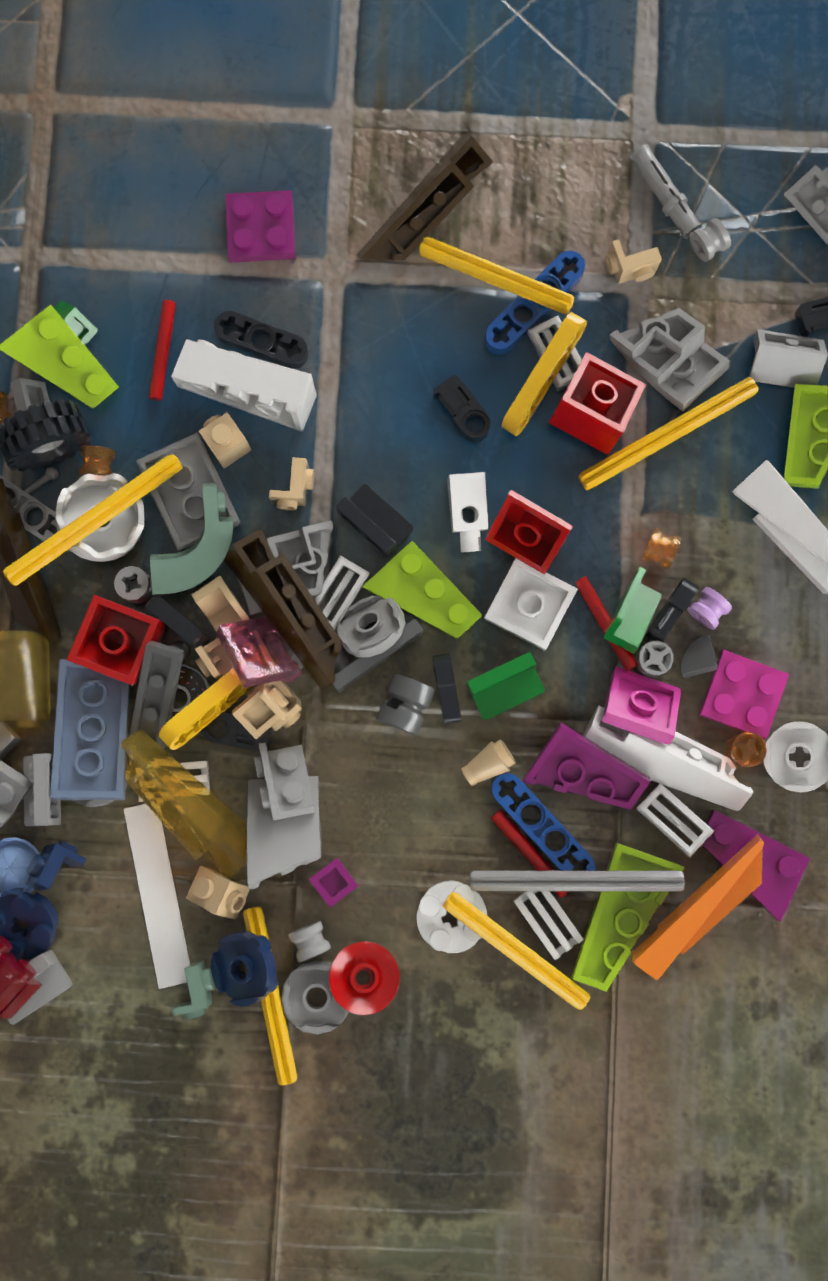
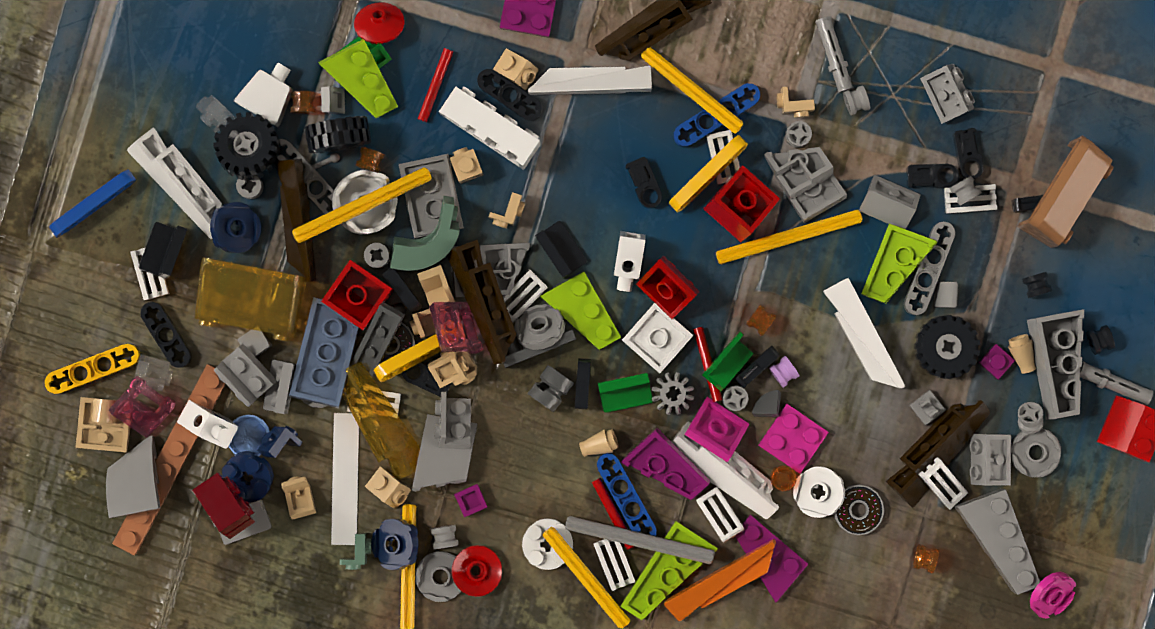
camera: 10 degrees right, 5 degrees up
none -> tan bracket [281,477,316,520]
none -> red dish [354,2,405,44]
none -> tan bracket [493,48,538,90]
none -> white wedge [528,66,652,95]
none -> light grey gear [652,372,694,415]
none -> light grey wheel [785,121,812,148]

